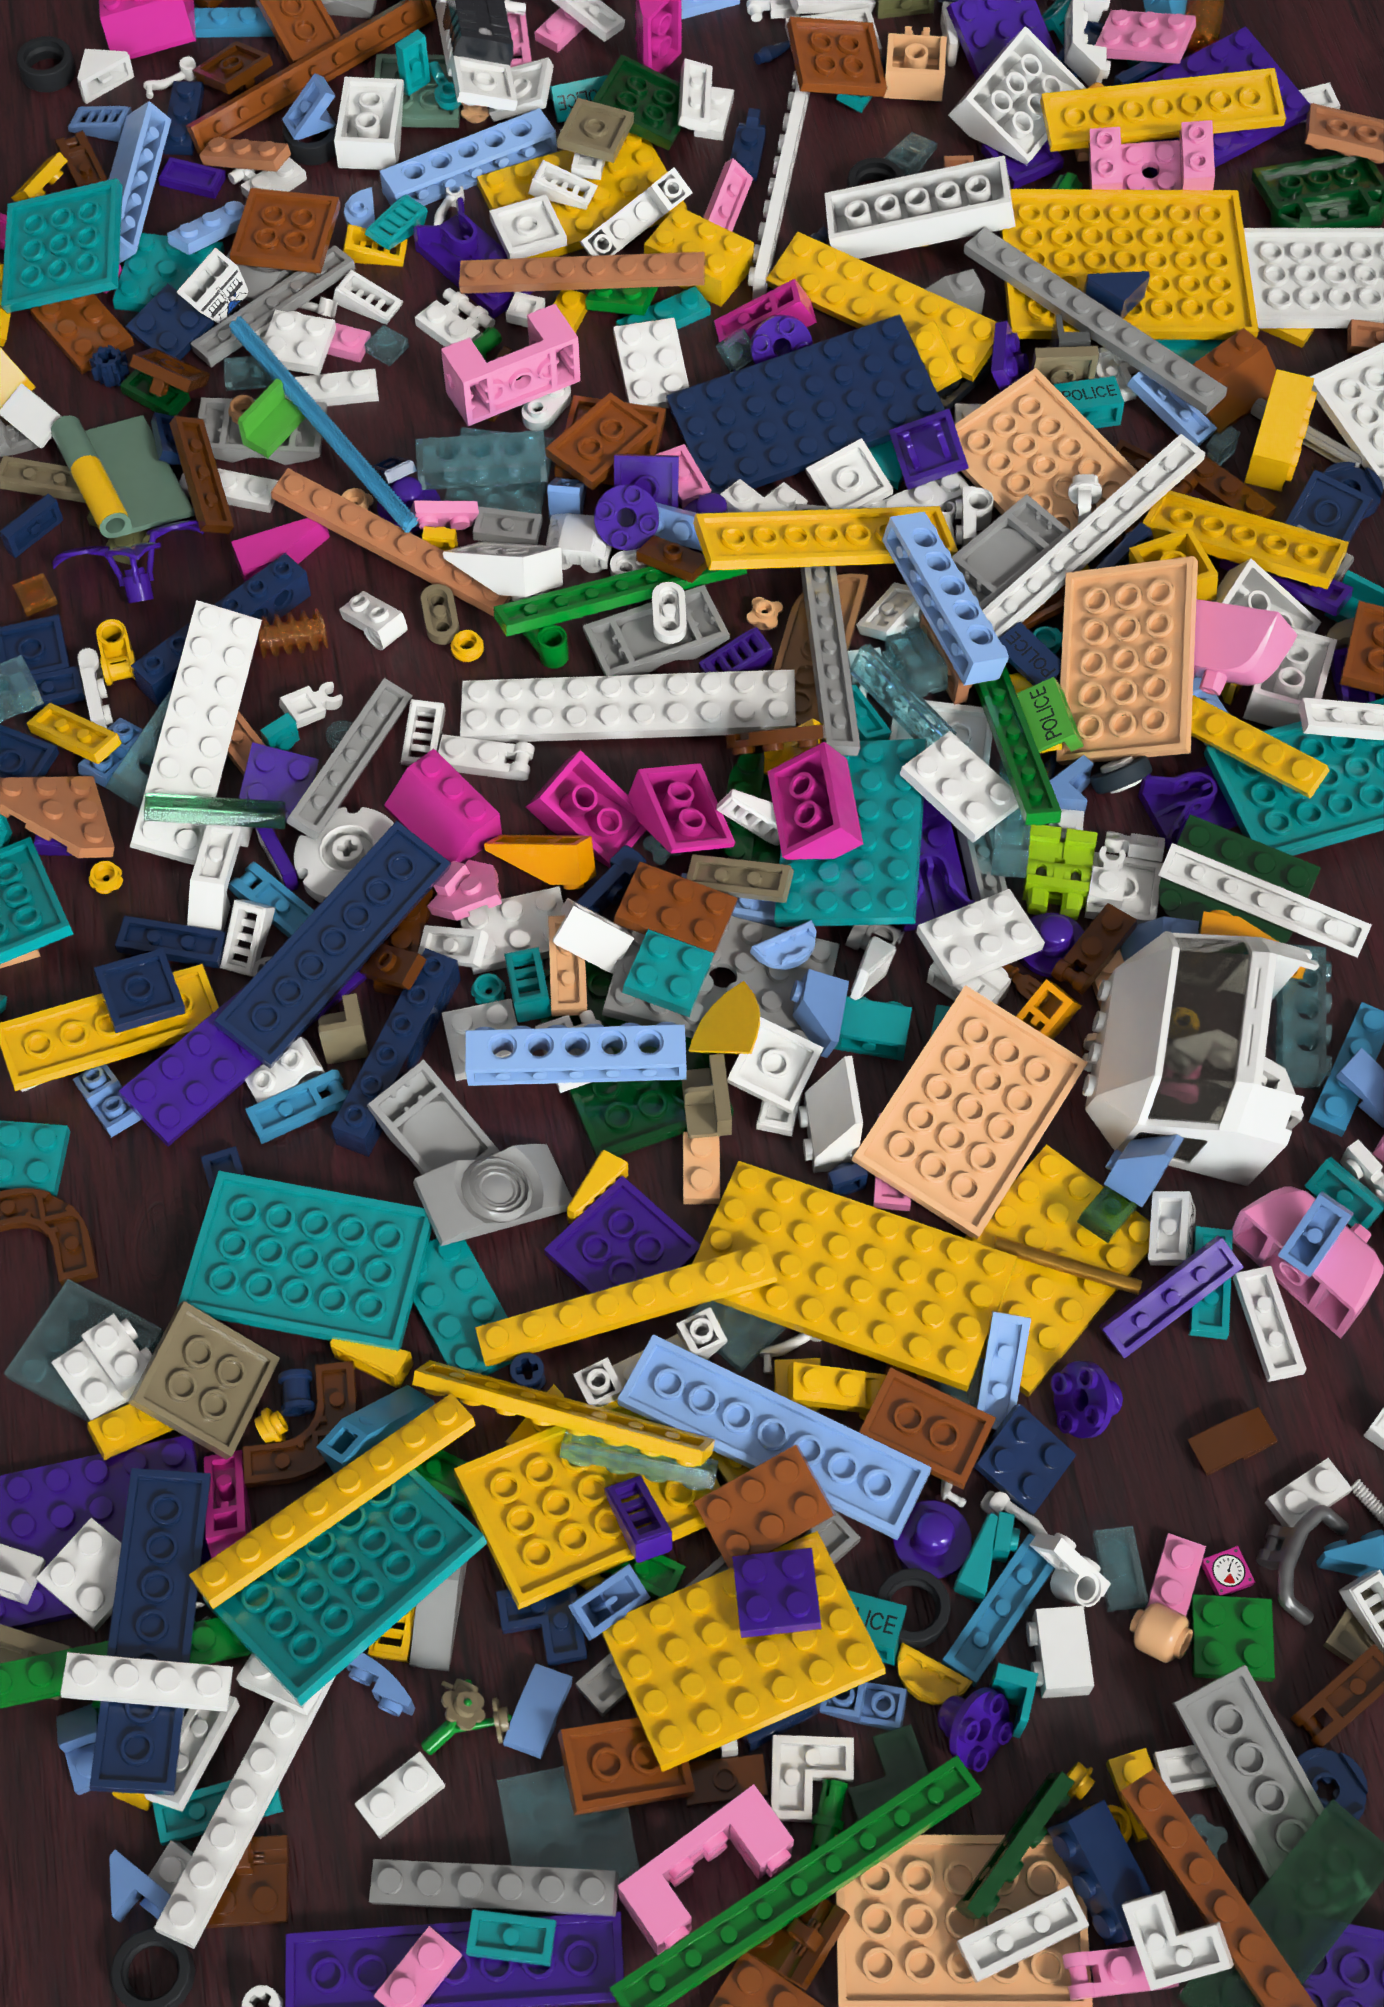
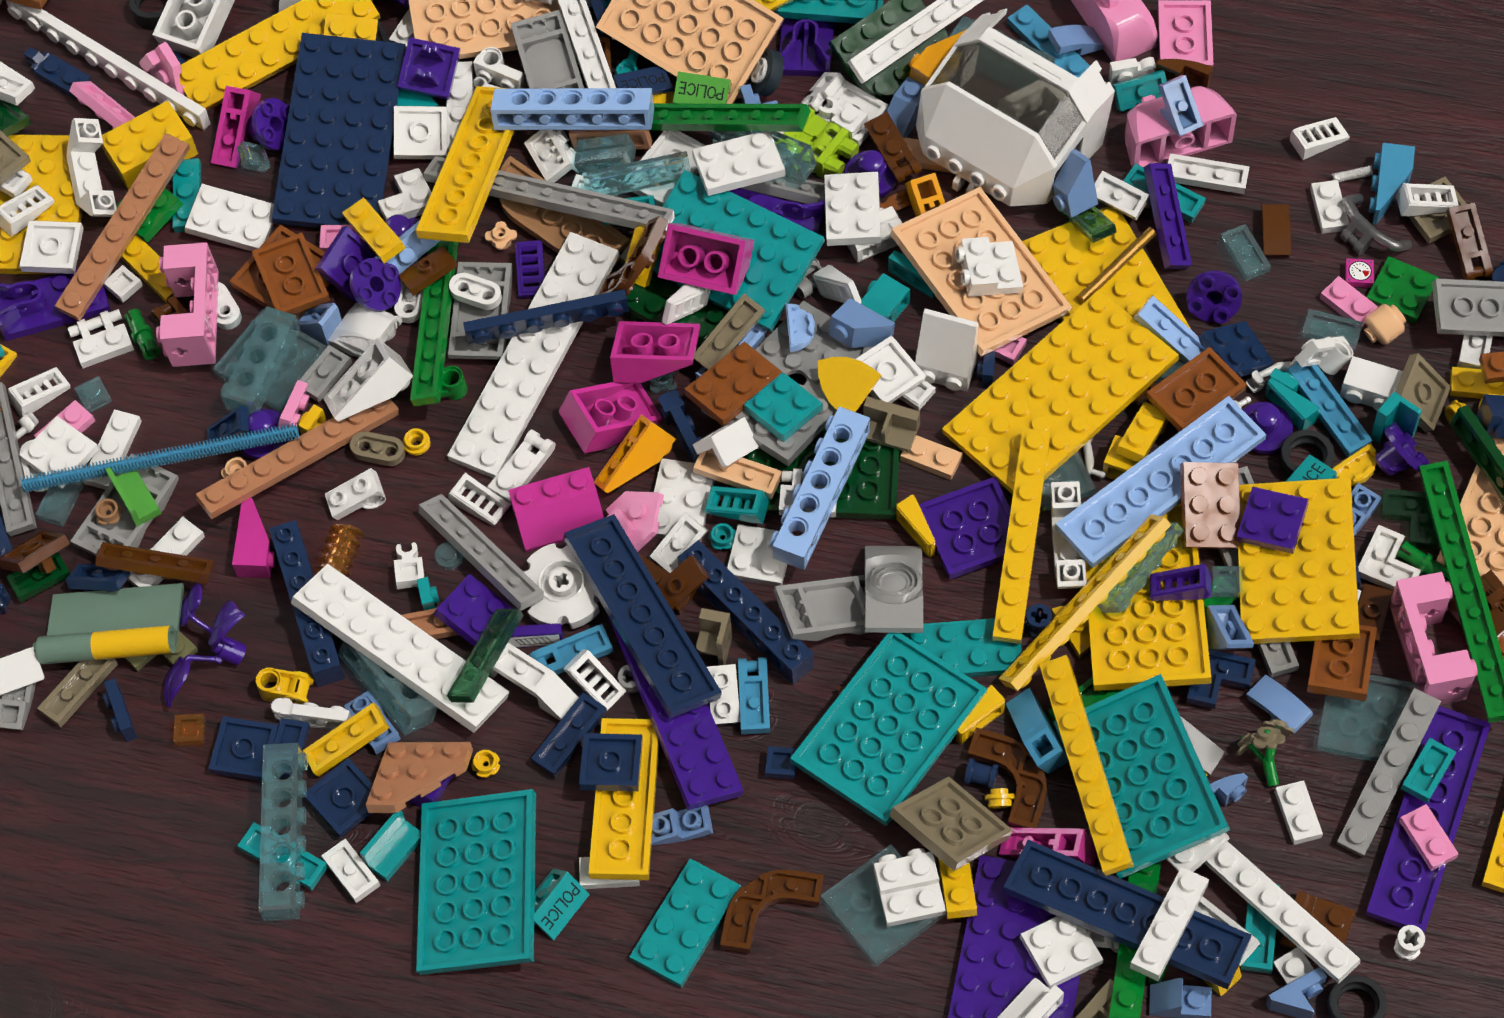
camera: 60 degrees left, 0 degrees up
none -> bright pink plate [139,42,186,96]
none -> yellow plate [342,197,406,263]
none -> dark blue plate [463,289,629,344]
none -> white plate [956,237,1023,296]
none -> clear light blue plate [1212,566,1243,597]
none -> clear light blue plate [1221,224,1271,281]
none -> dark tan plate [1395,353,1451,432]

